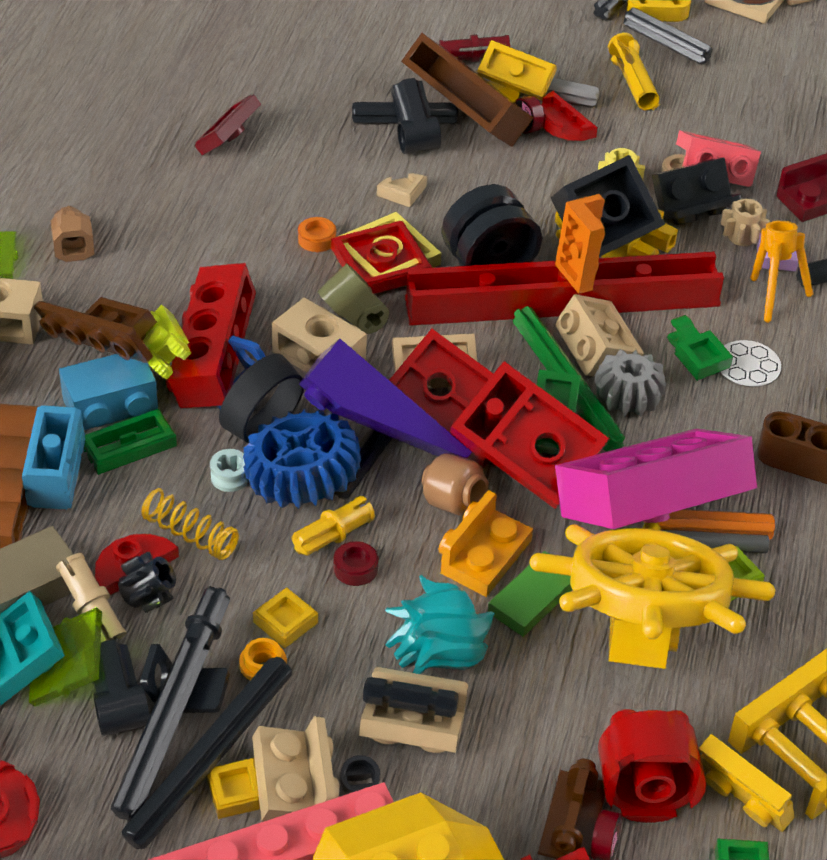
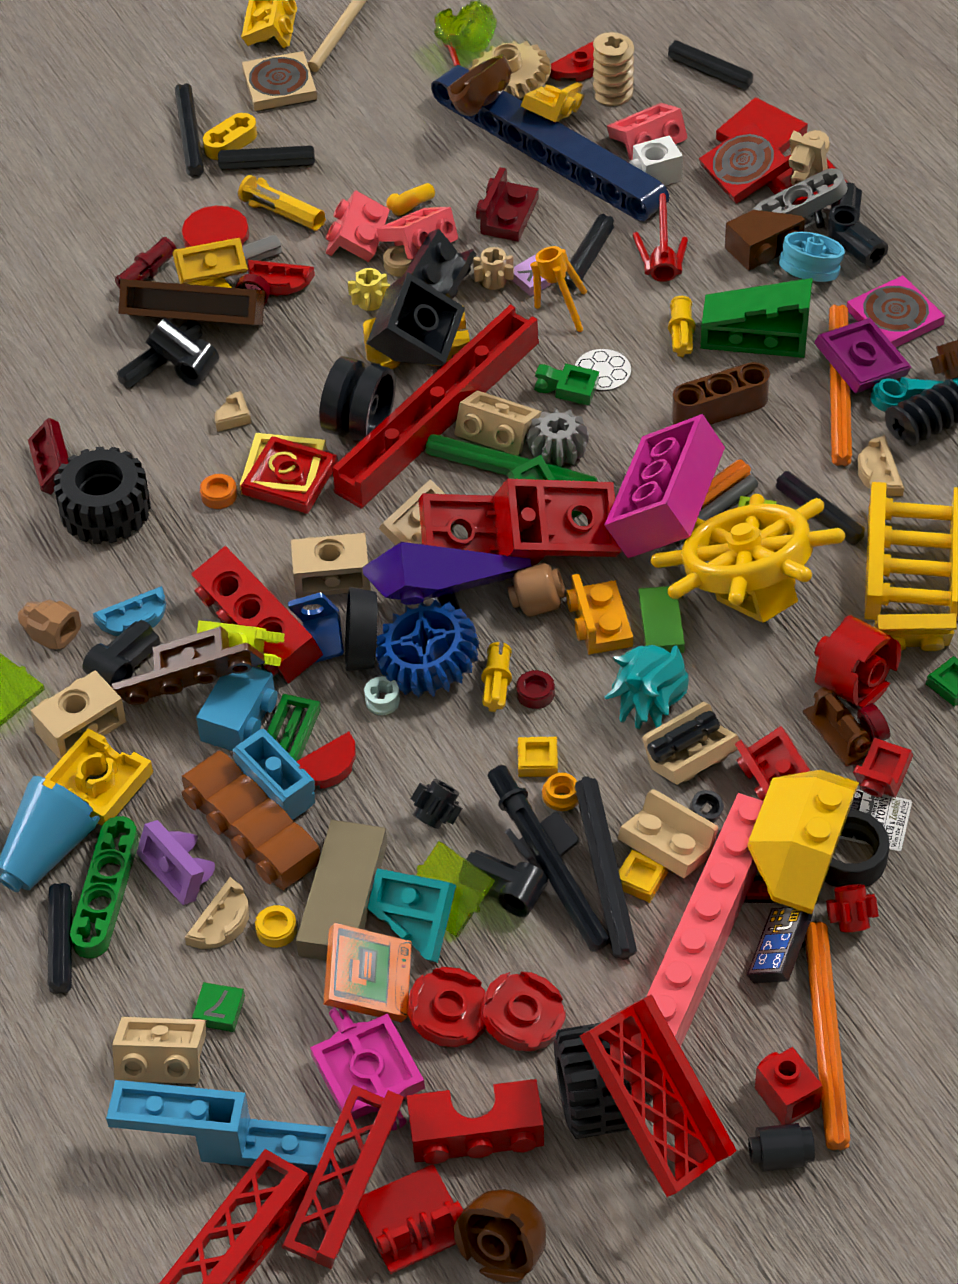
camera: 40 degrees left, 5 degrees up
tan pin [56,553,127,643] -> none
red plate [95,534,179,595] -> none
yellow piece [141,488,239,560] -> none
olive piece [317,263,389,334] -> none
orange bracket [555,194,605,294] -> none
none -> black tyre [54,446,151,544]
none -> black piece [82,619,160,686]
none -> dark azure tile [93,586,166,636]
none -> red tile [182,205,249,247]
none -> red tile [296,731,356,789]
none -> coral bracket [325,190,390,262]
none -> yellow arm [386,183,435,216]
none -> red bracket [735,726,811,801]
none -> black axle [776,471,865,545]

